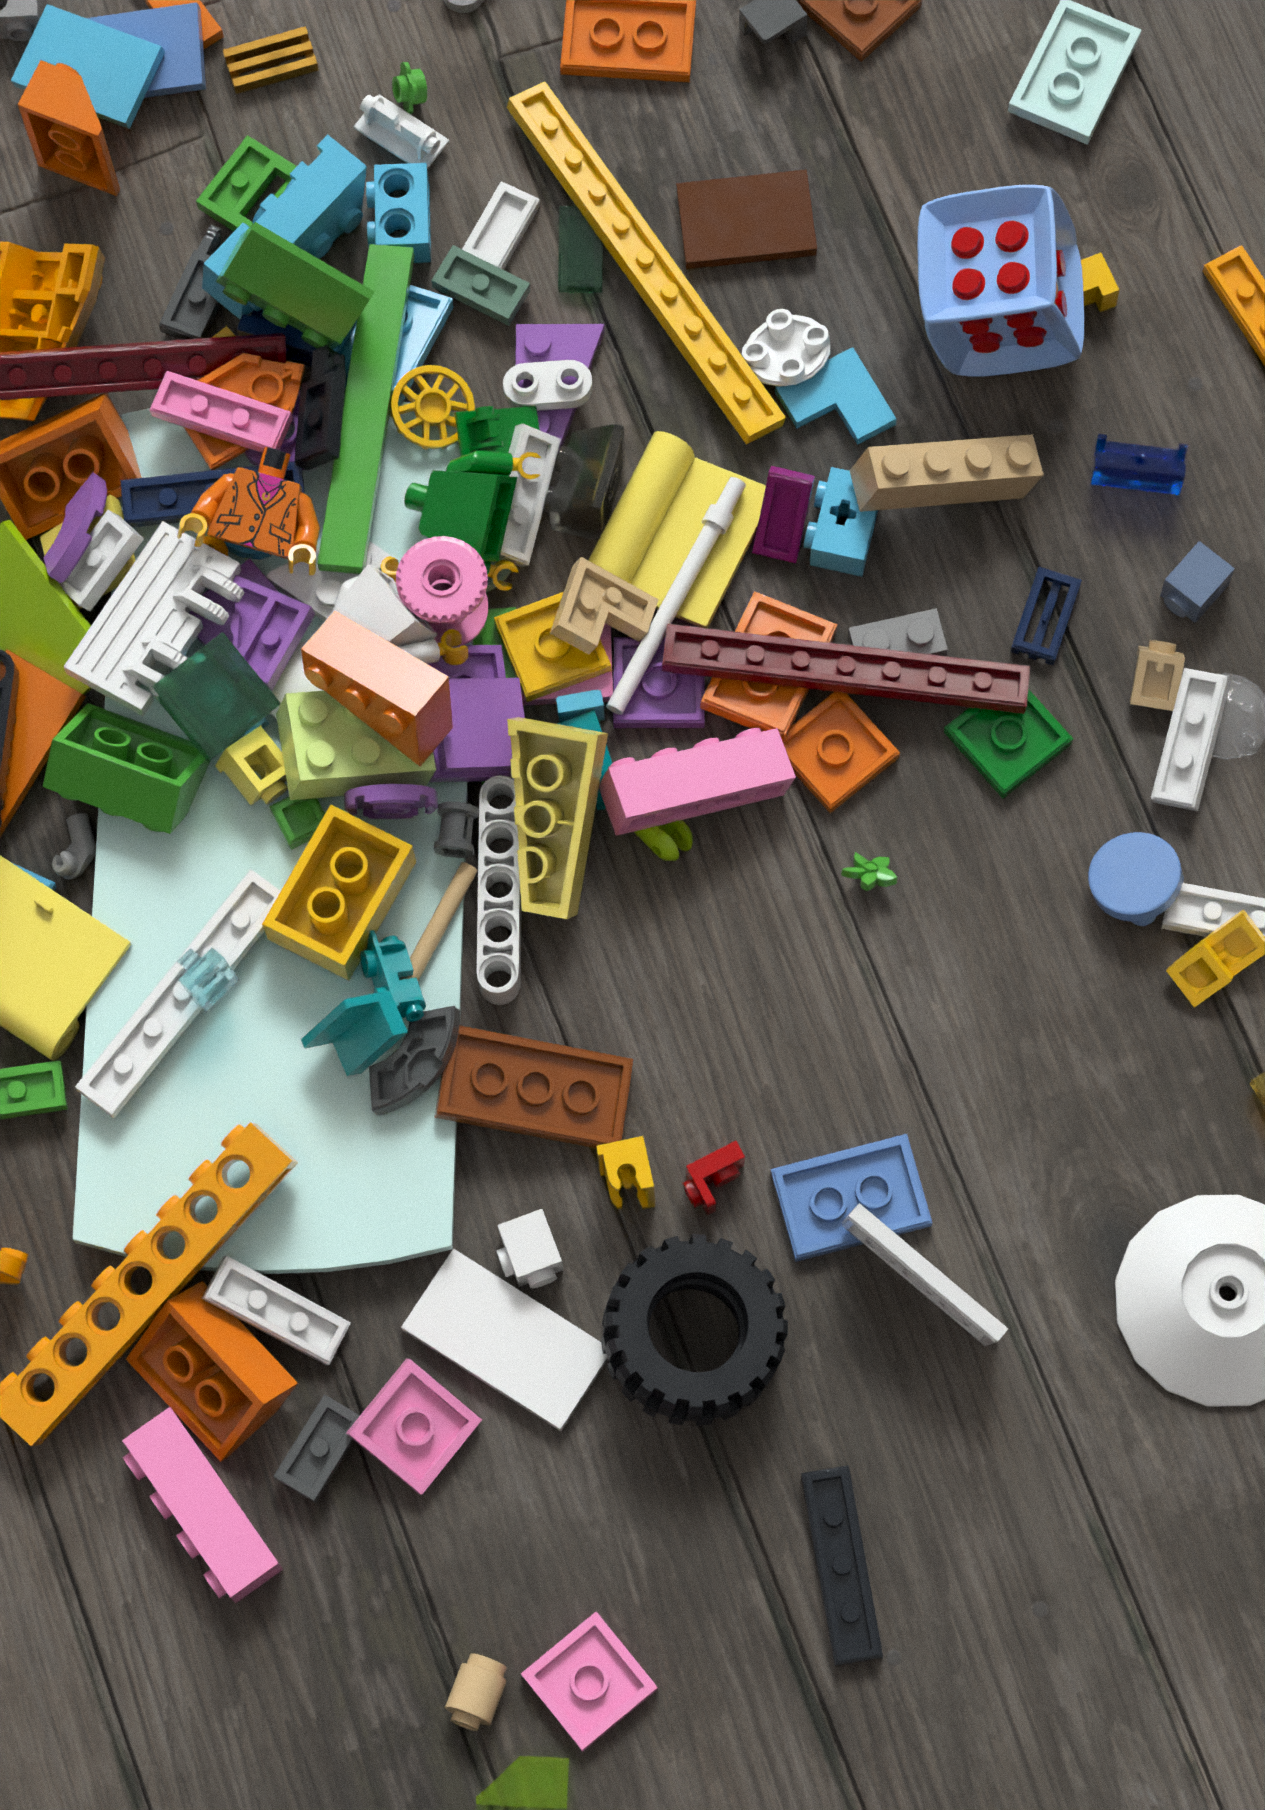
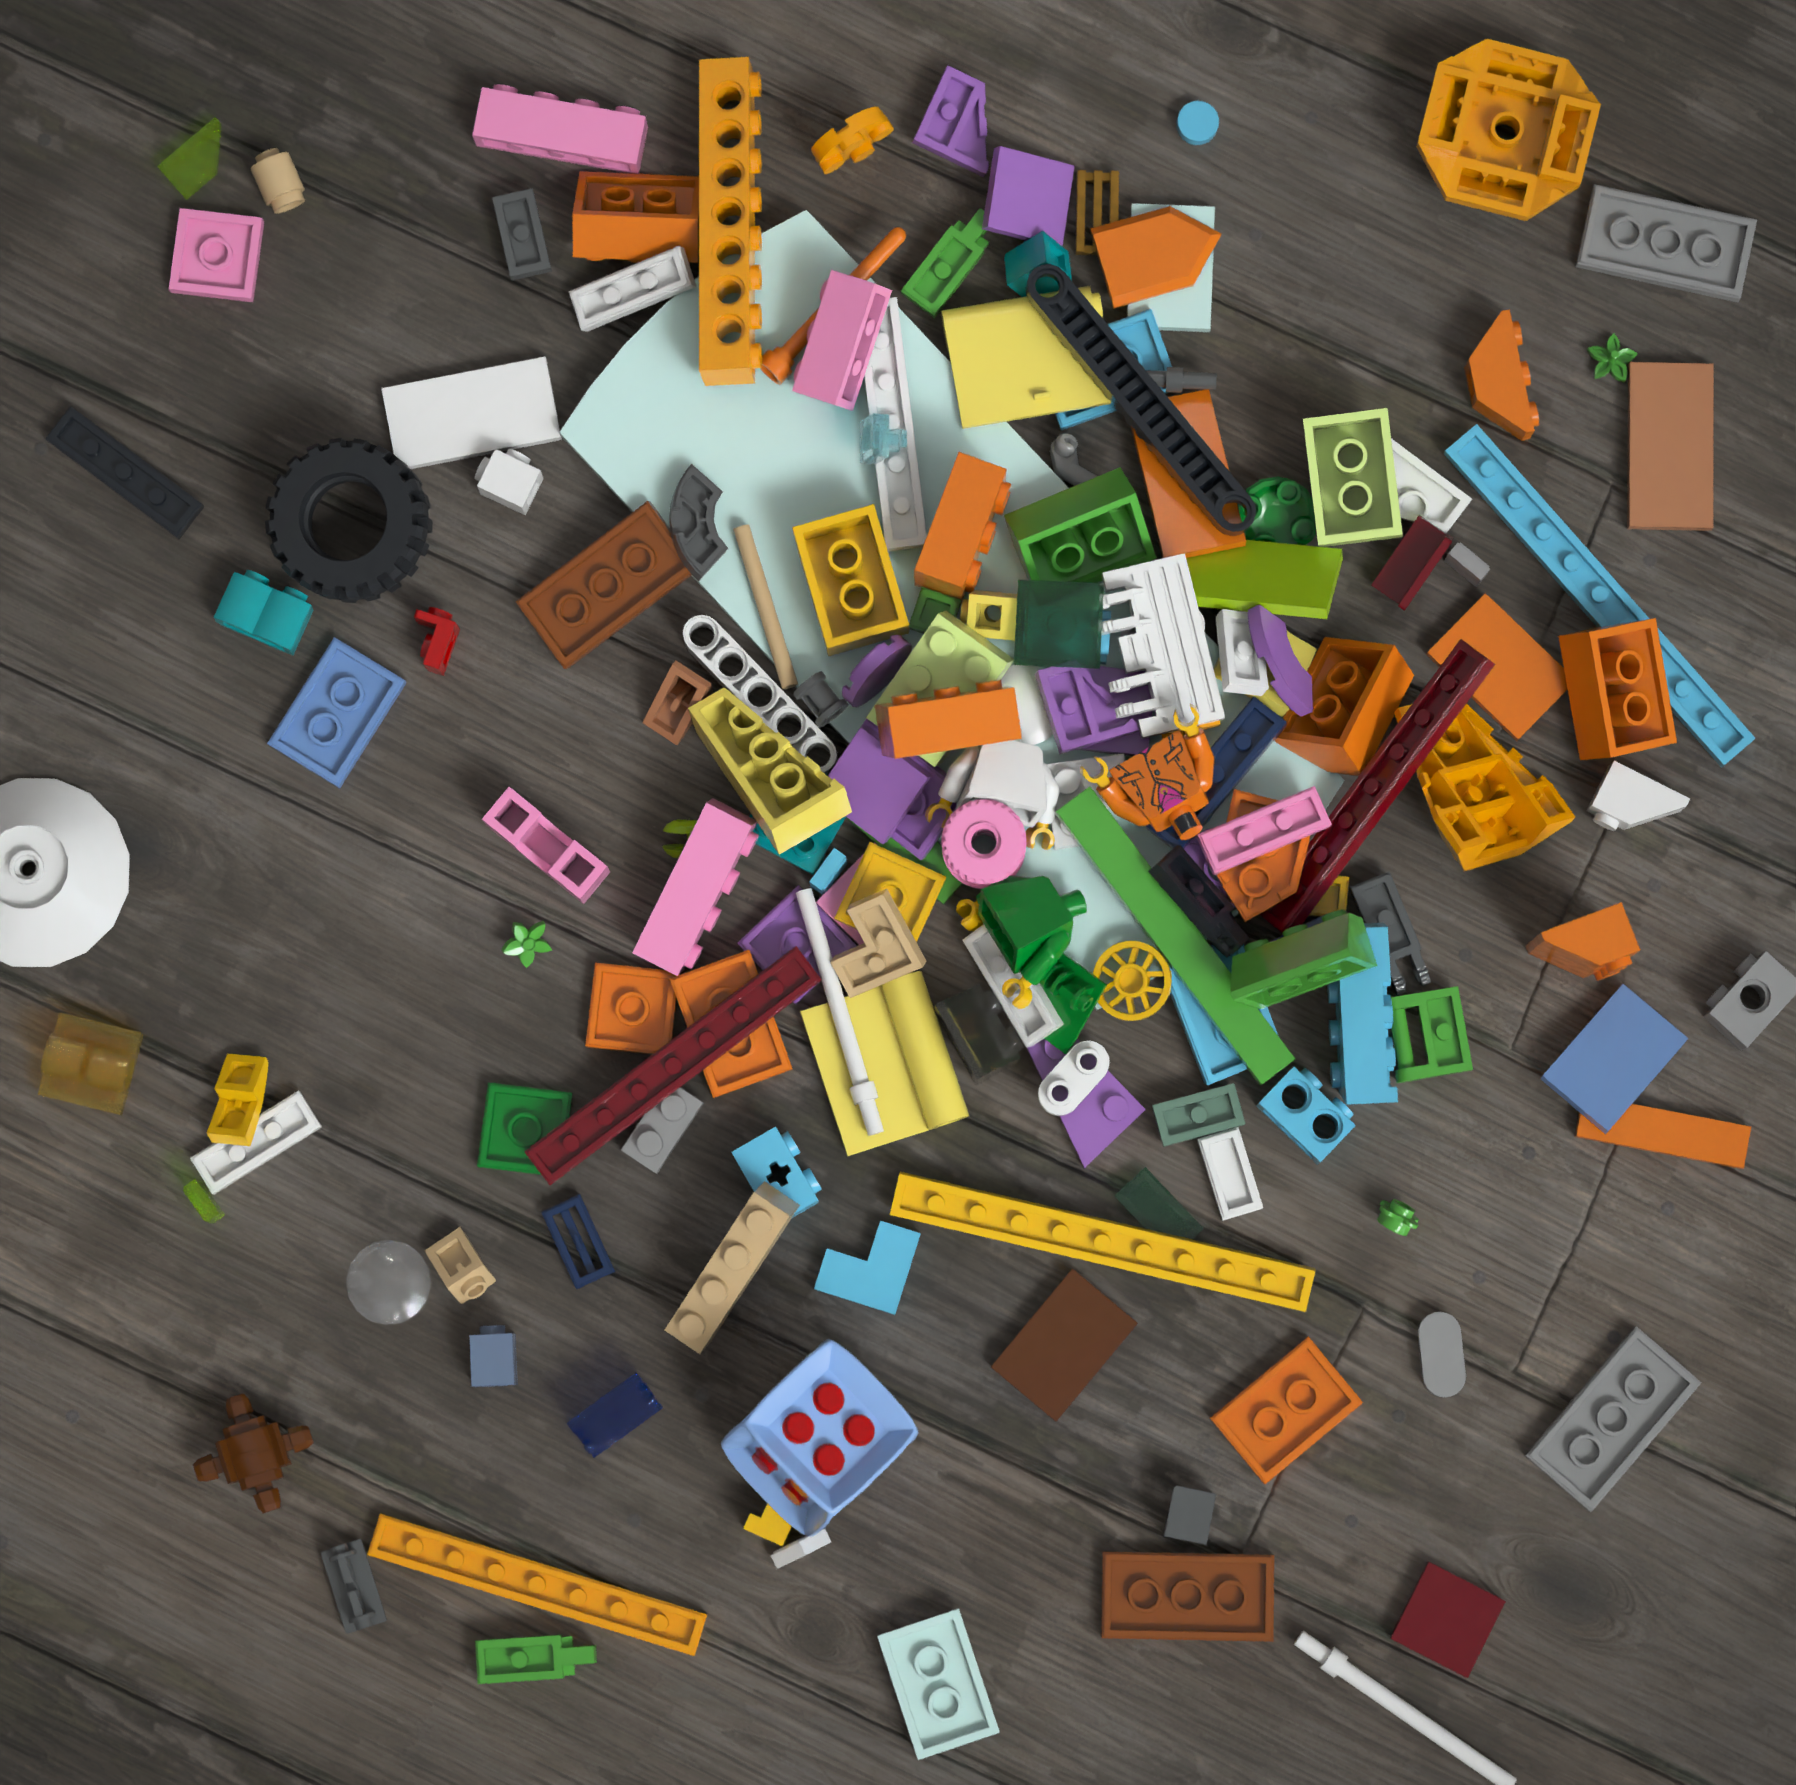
camera: 135 degrees right, 10 degrees up
medium azure tile [11,4,165,129] -> none
pearl gold tile [223,26,319,94] -> none
teal panel [301,990,408,1076] -> none
bright pink tile [346,1358,482,1495] -> none
white hinge [353,94,449,168] -> none
teal hinge [360,930,426,1022] -> none
yellow hinge [596,1136,655,1209] -> none
white dish [742,309,830,387] -> none
magenta tile [752,466,815,563] -> none
white tile [842,1203,1008,1346] -> none
medium blue tile [1088,832,1184,926] -> none
white tile [1151,668,1231,811] -> none
none -> teal brick [213,570,314,655]
none -> bright pink arch [482,787,610,905]
none -> nougat slope [642,661,714,745]
none -> orange piece [760,227,906,385]
none -> white tile [771,1529,831,1569]
none -> bright pink brick [792,270,892,411]
none -> orange brick [914,452,1011,600]

